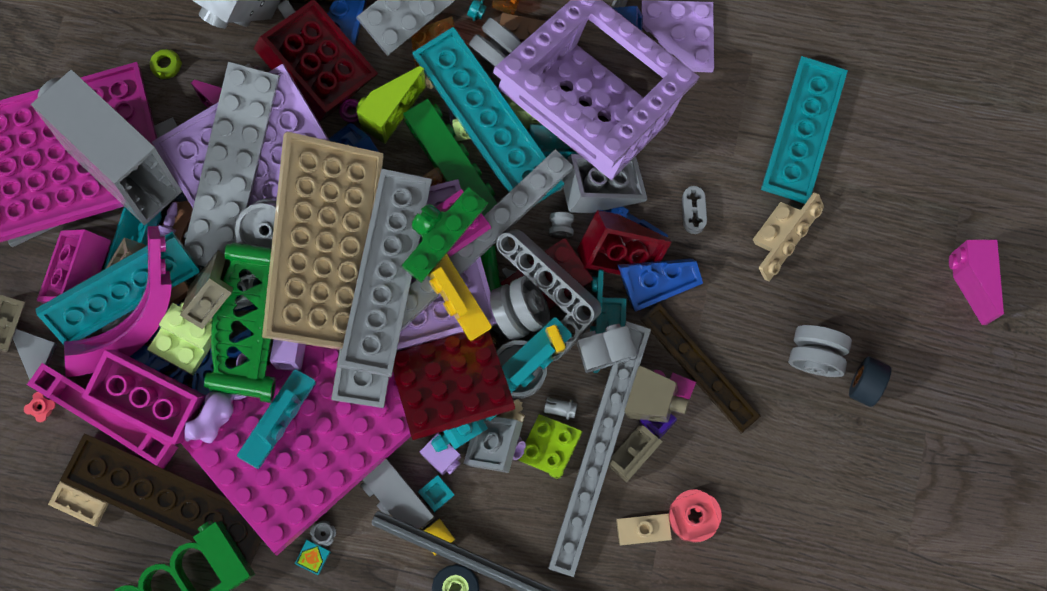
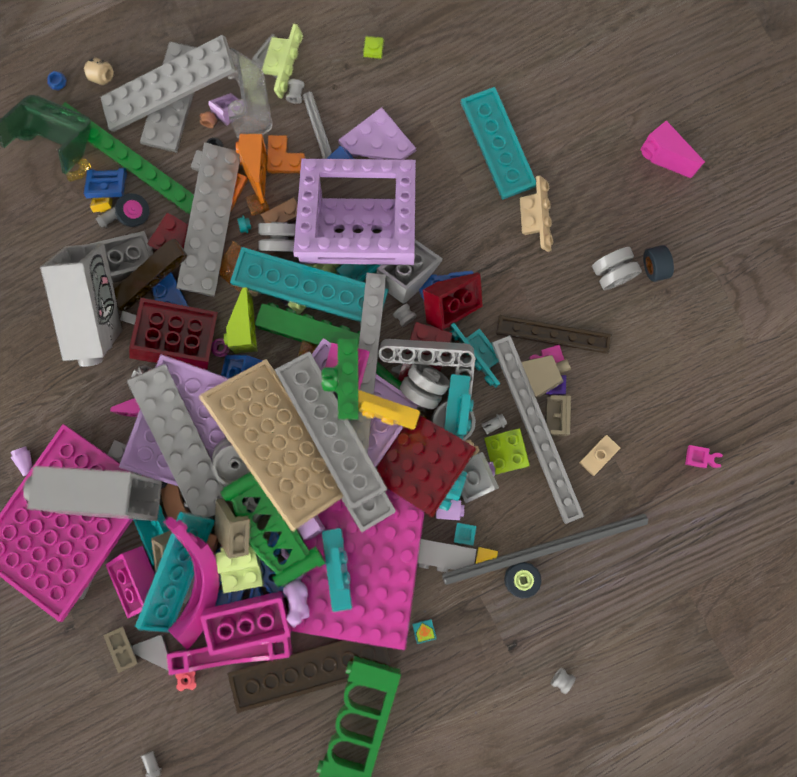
camera: 30 degrees left, 5 degrees up
tan plate [48,481,109,527] -> none
lime piece [150,49,182,80] -> none
lavender bar [159,202,177,236] -> none
light grey plate [310,521,336,547] -> none
yellow tile [545,325,566,355] -> none
light grey brick [577,324,637,373] -> none
blue wing [618,259,703,312] -> none
coral plate [669,489,722,543] -> none
light grey beam [682,186,707,234] -> none
none -> lavender cone [11,446,33,476]

